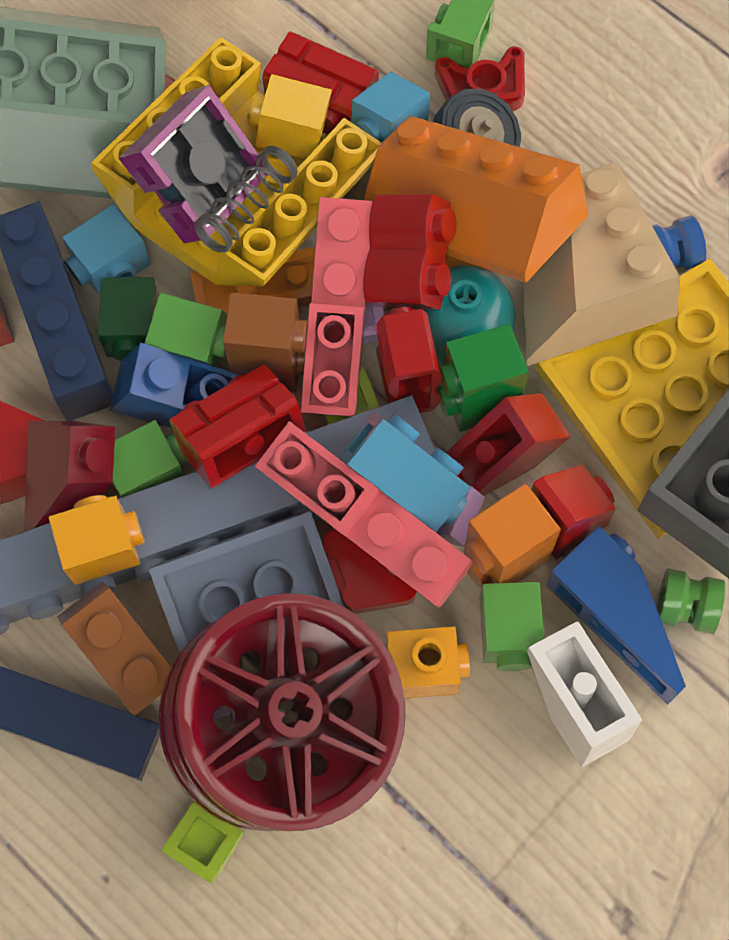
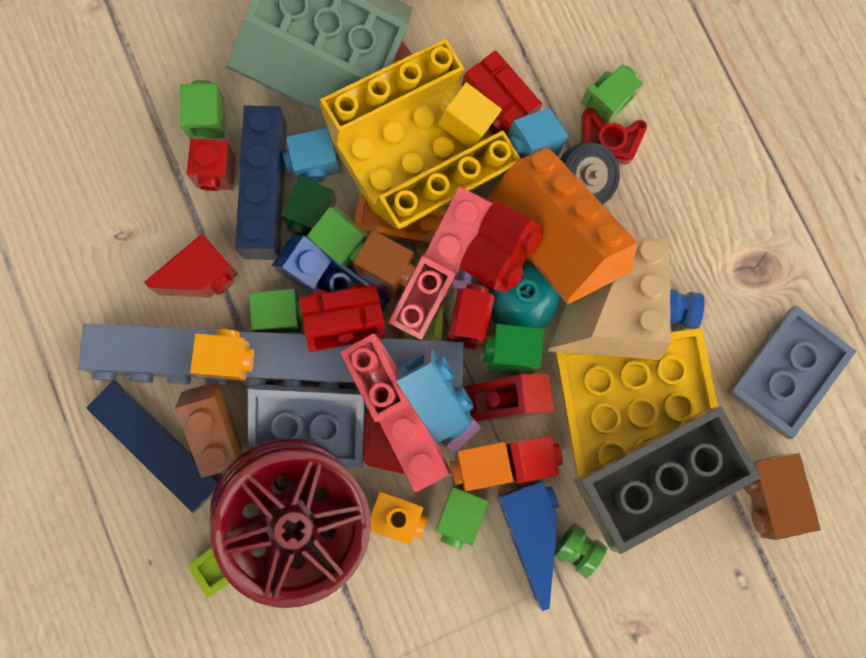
camera: 15 degrees right, 10 degrees up
dark red slope [24,421,116,532] -> none
piece [118,85,268,243] -> none
dark grey piece [194,146,298,253] -> none
white slope [527,621,642,768] -> none

